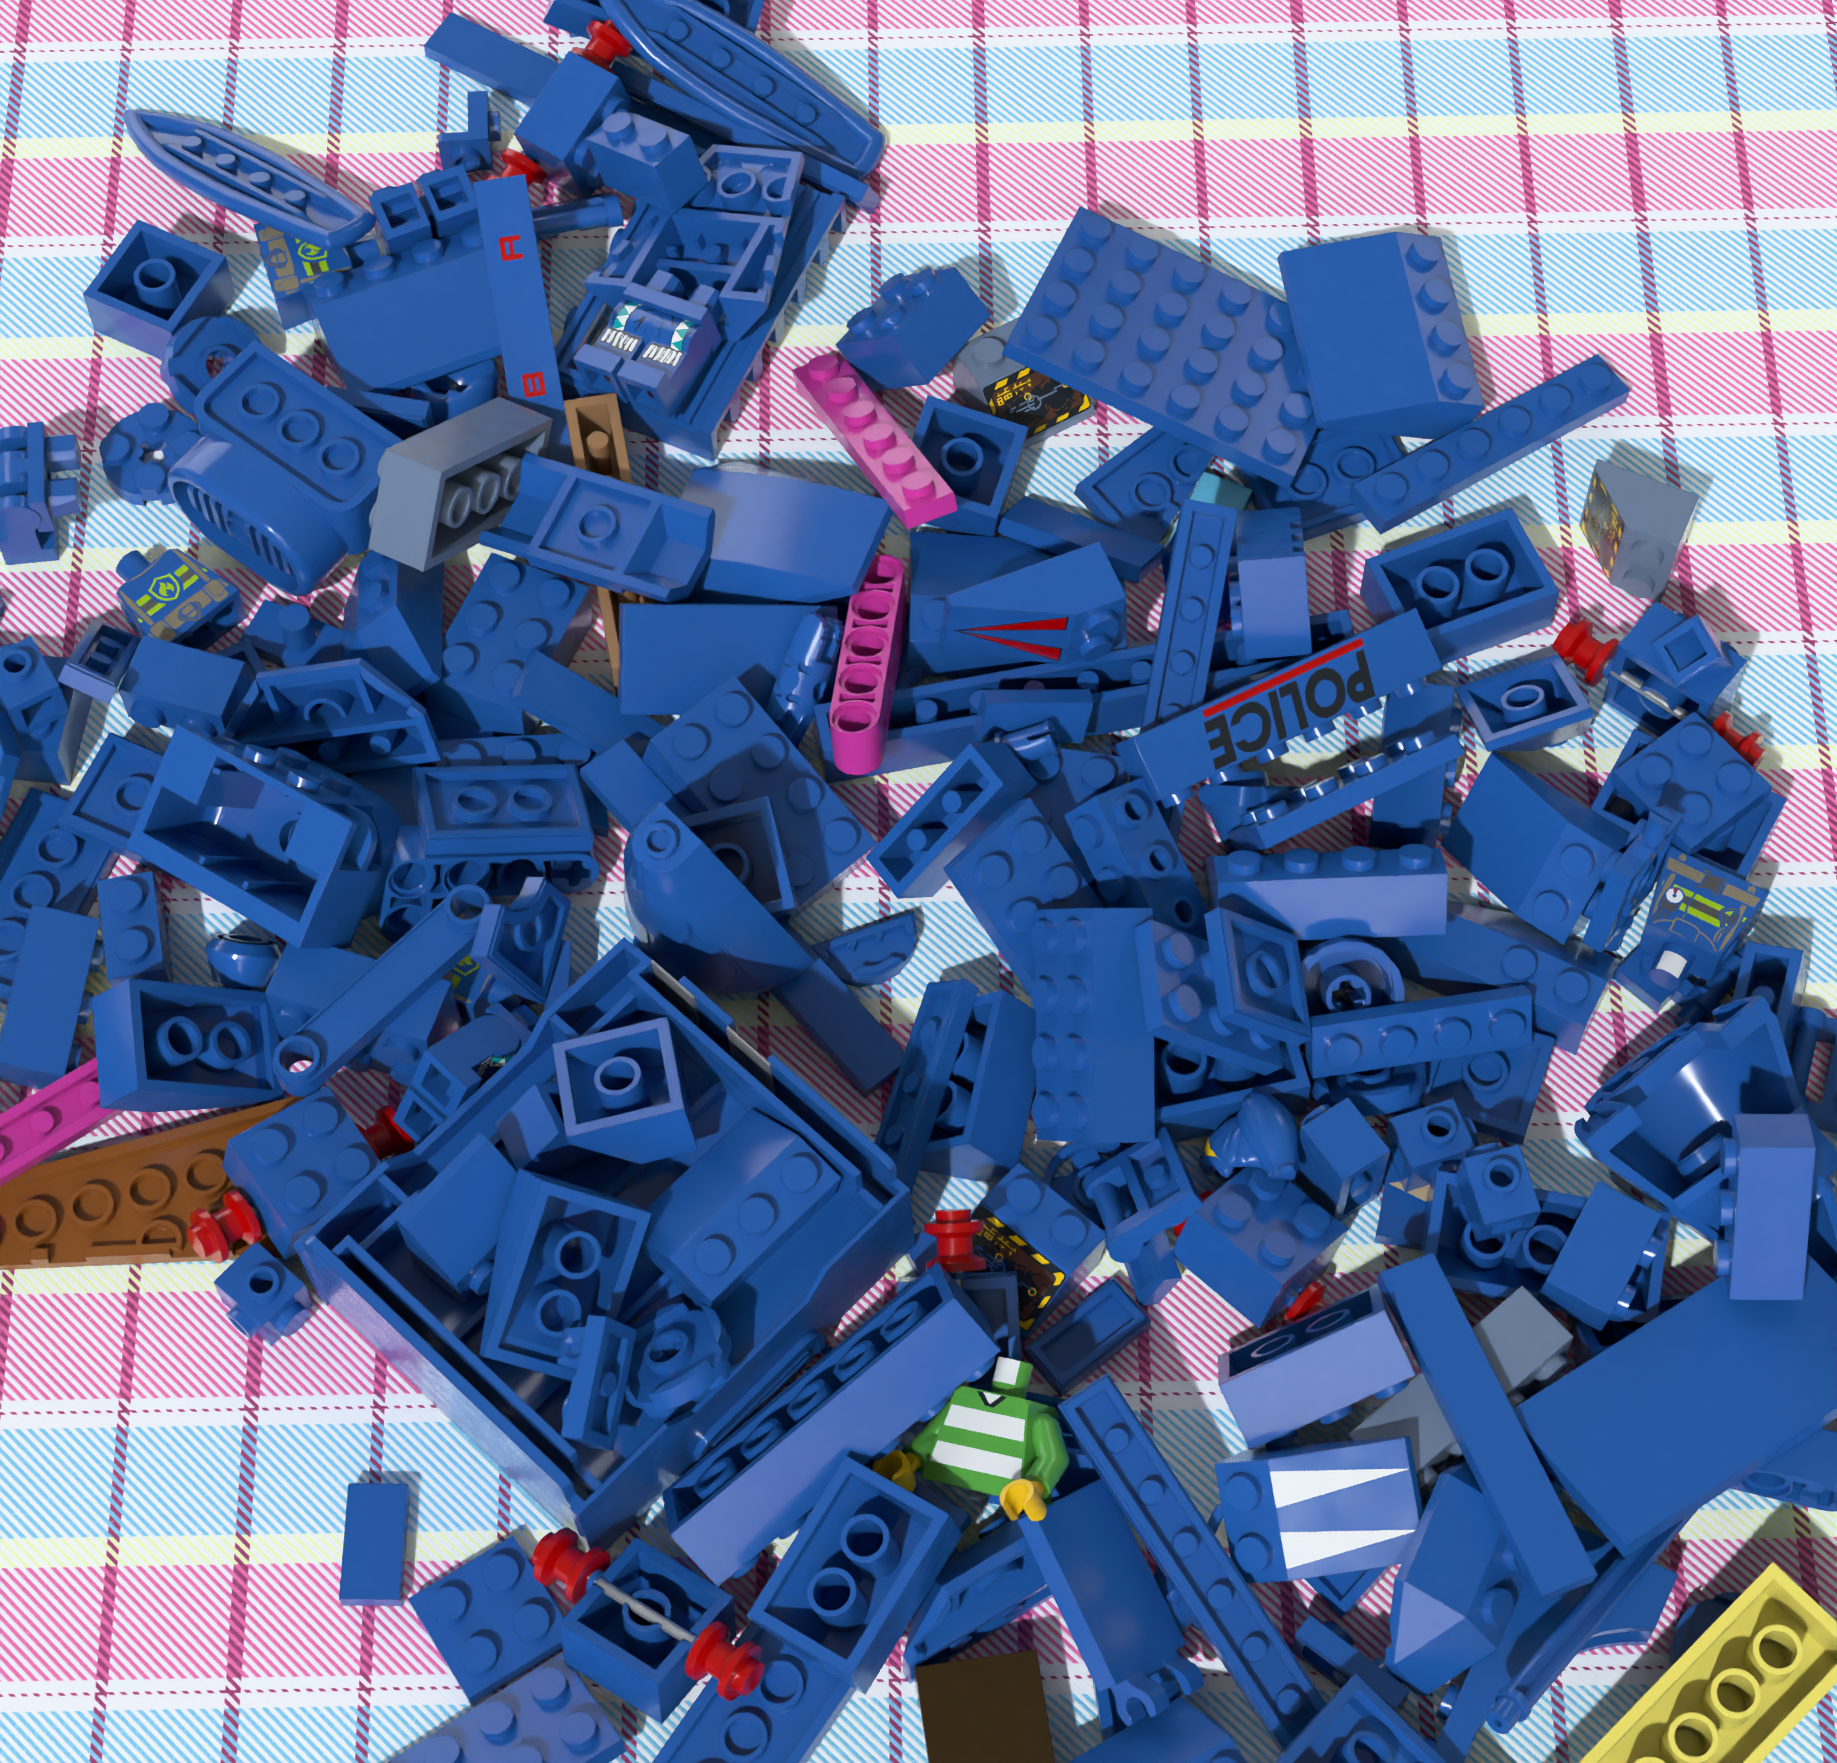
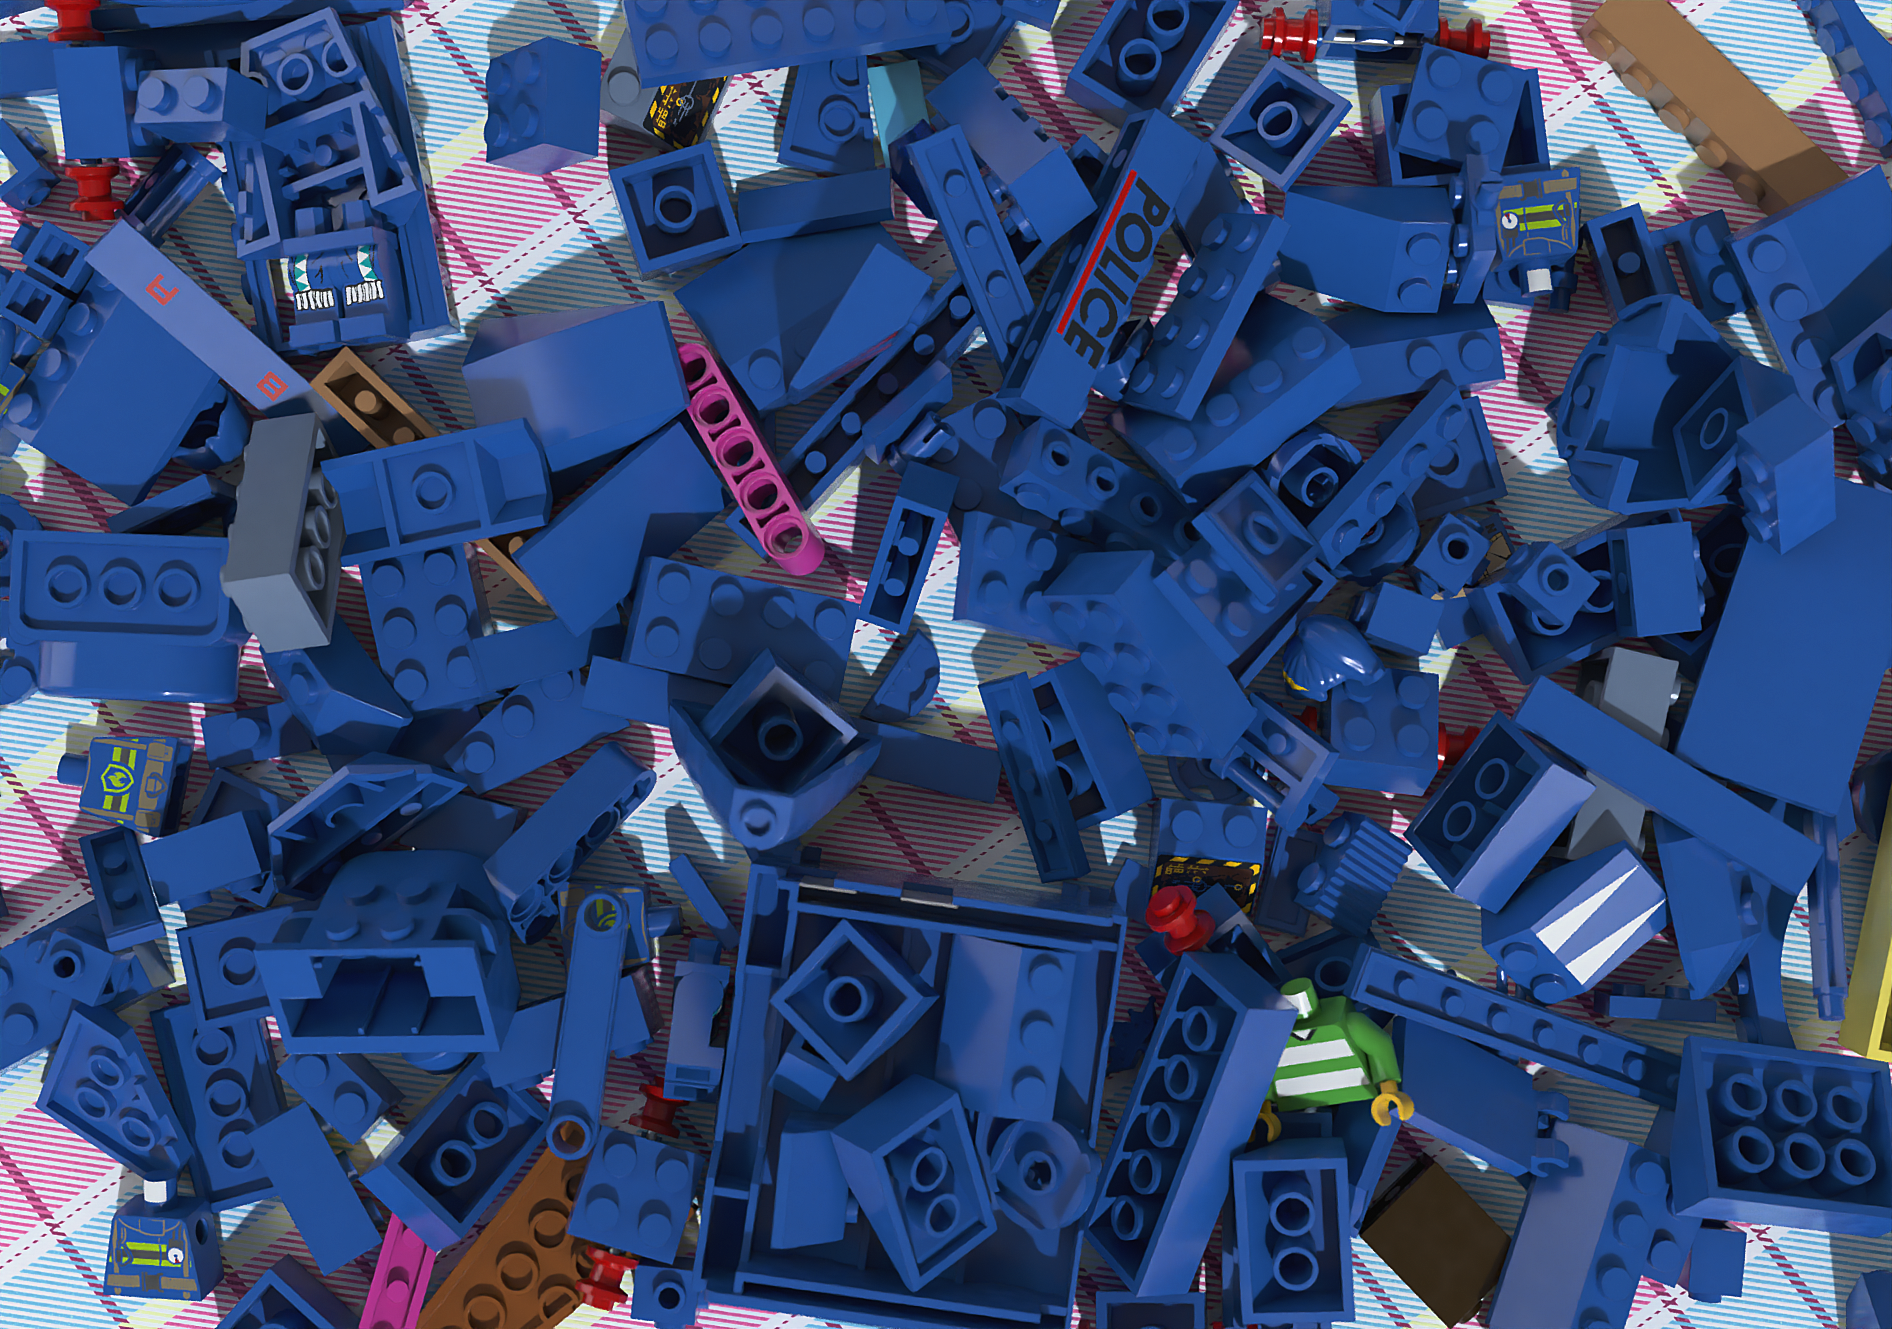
camera: 35 degrees left, 25 degrees up
blue tile [410,764,594,855] -> none
blue tile [470,877,572,1004] -> none
blue hinge [557,1315,637,1451] -> none
blue hinge [766,612,845,748] -> none
dark pink plate [792,352,958,529] -> none
blue tile [1676,1133,1727,1184] -> none
none -> blue brick [1293,811,1413,939]

